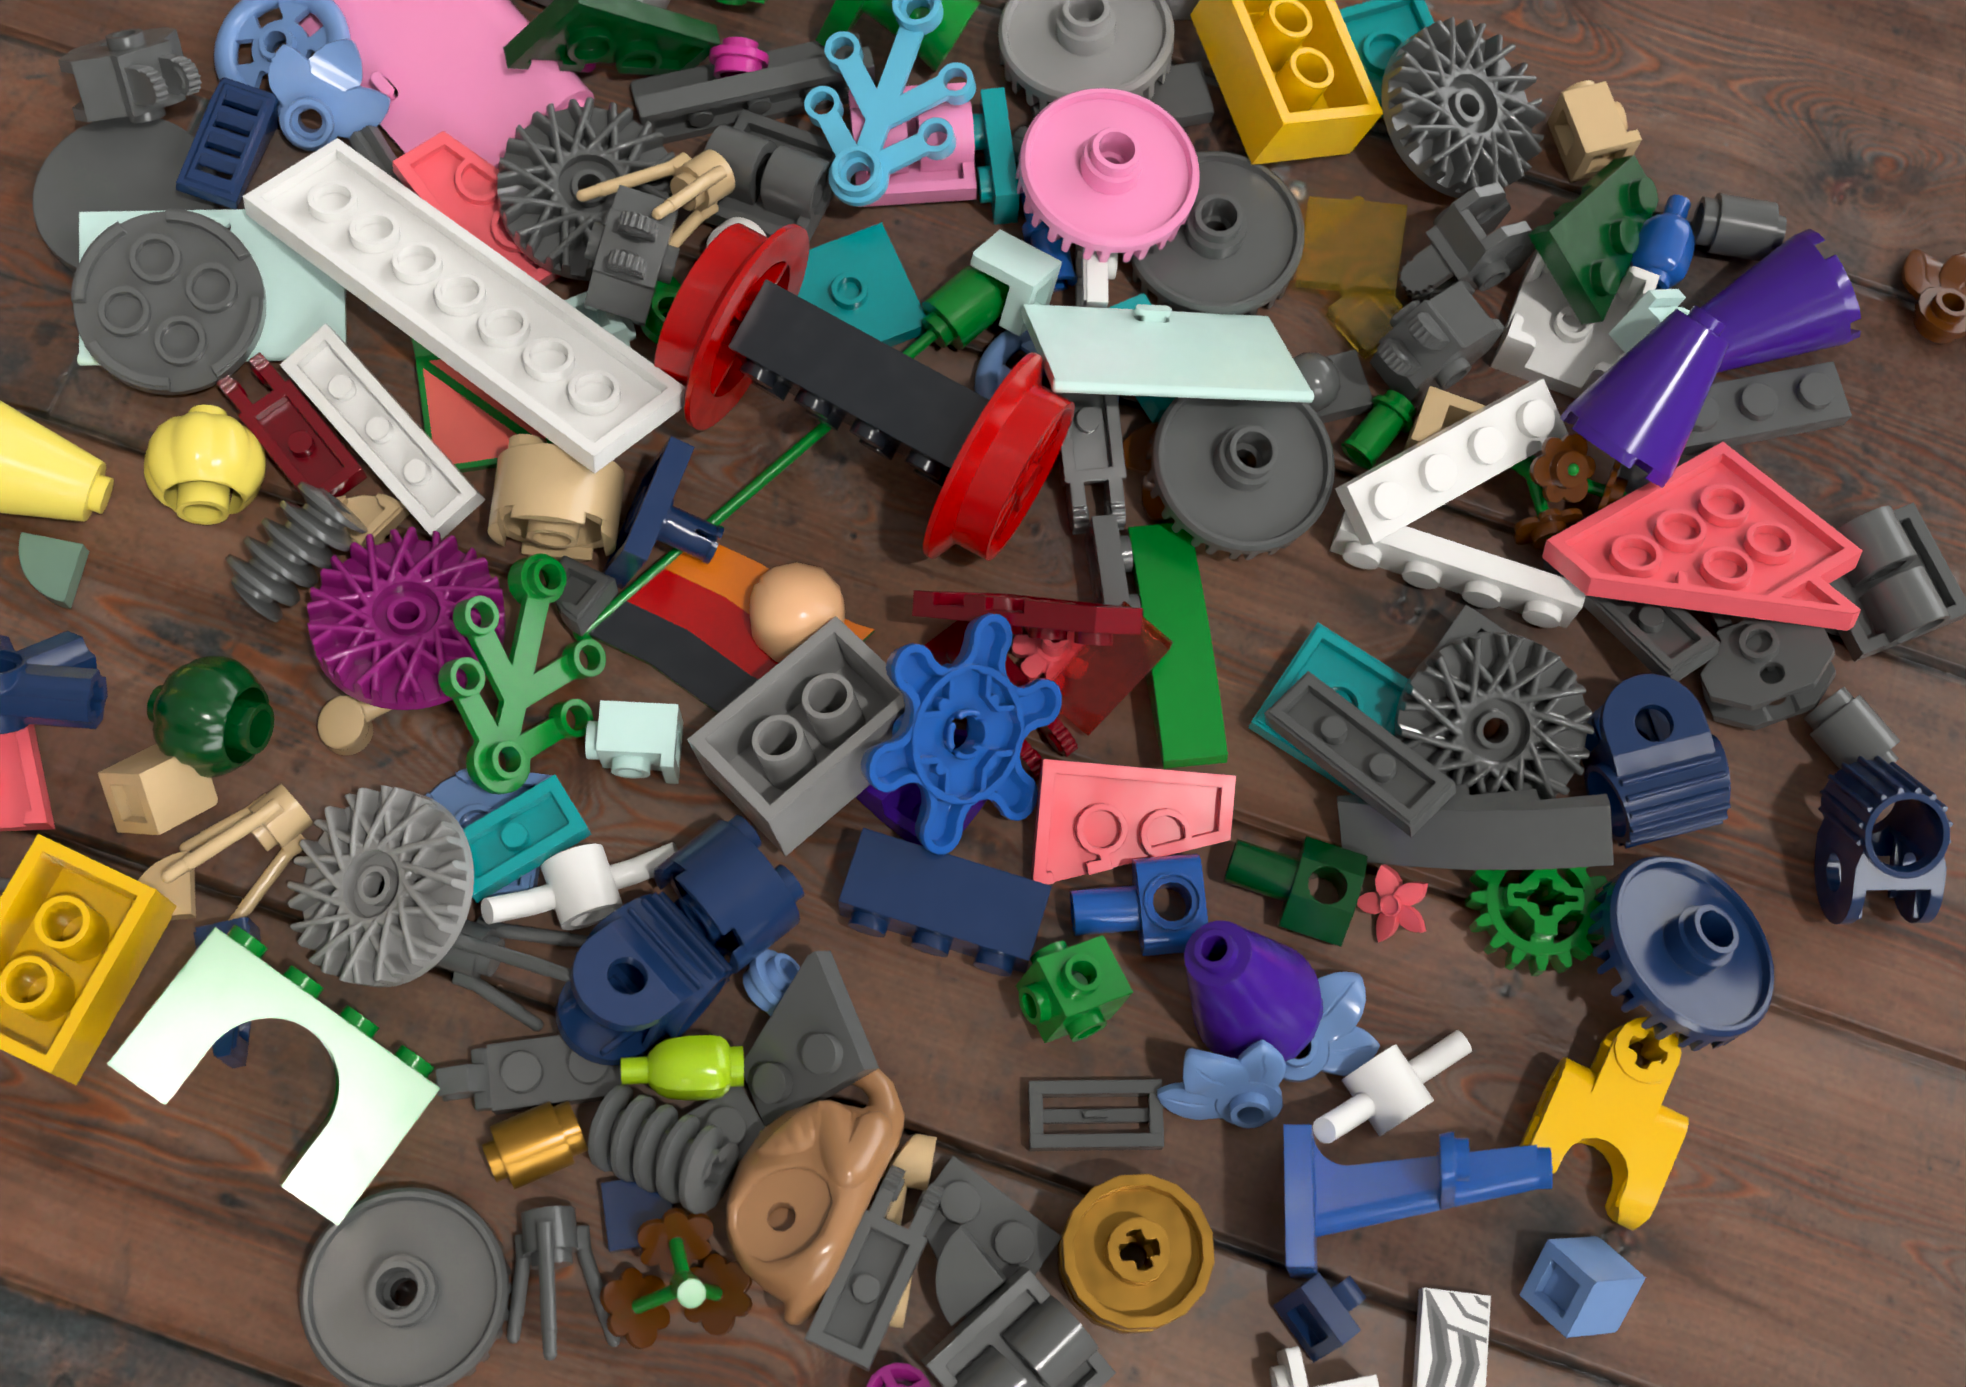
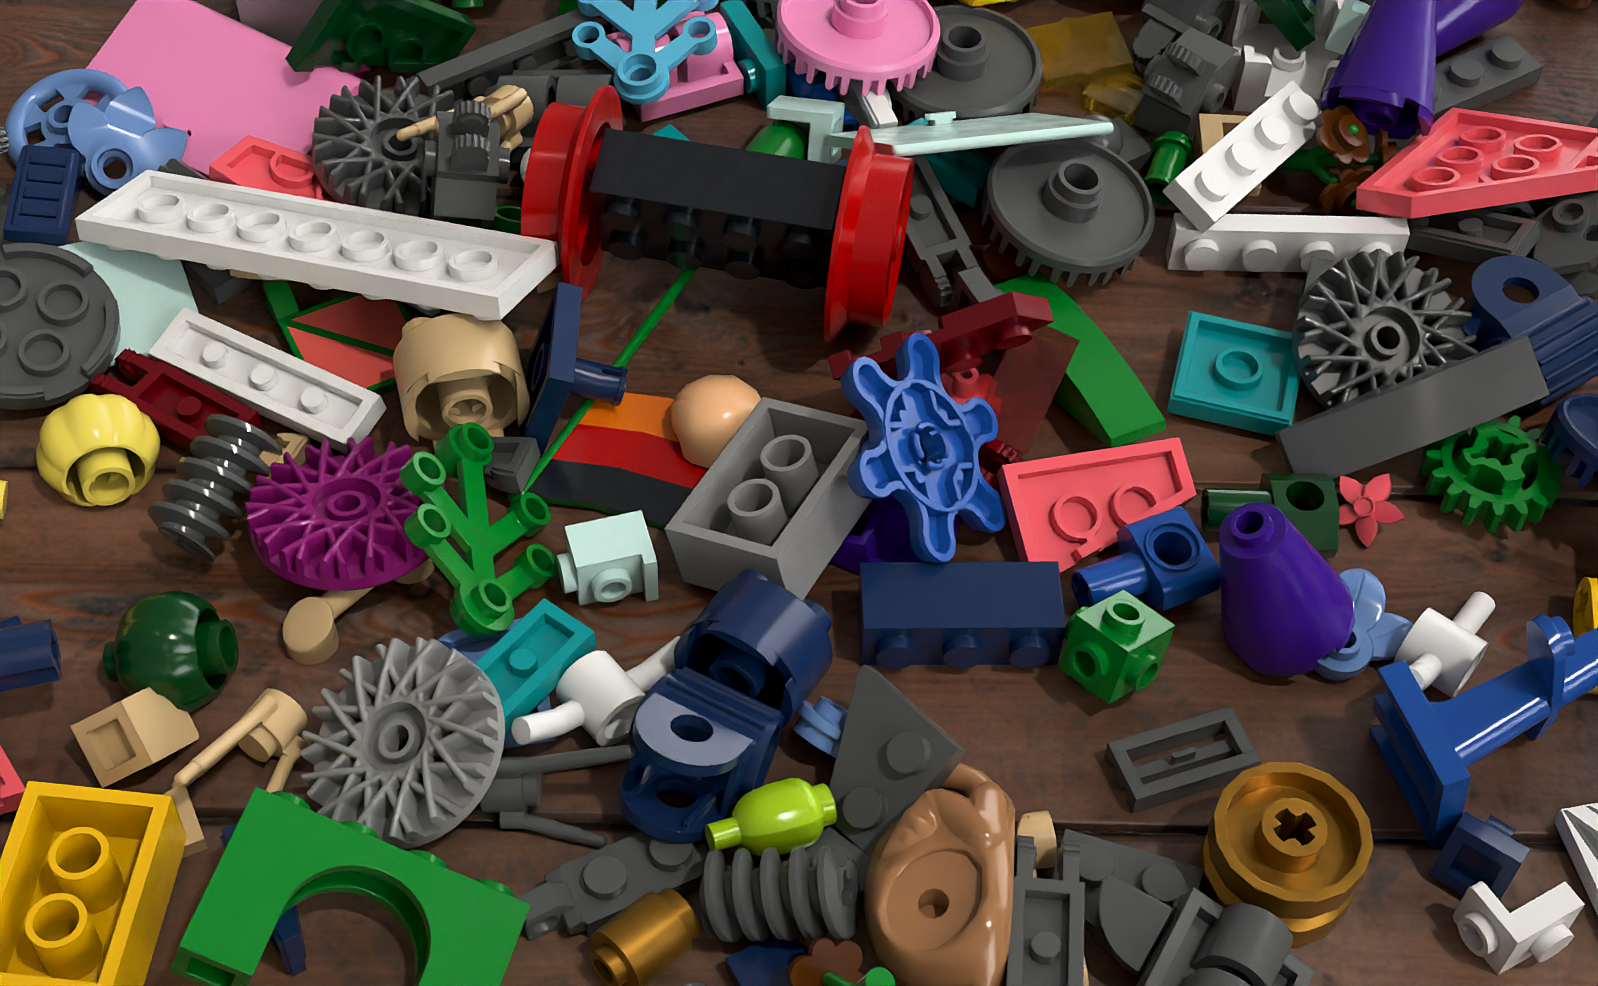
camera: 15 degrees left, 20 degrees down
dark pink plate [709,37,769,79] -> none
medium blue plate [1157,1040,1286,1128] -> none
dark grey tile [1264,671,1456,838] -> none

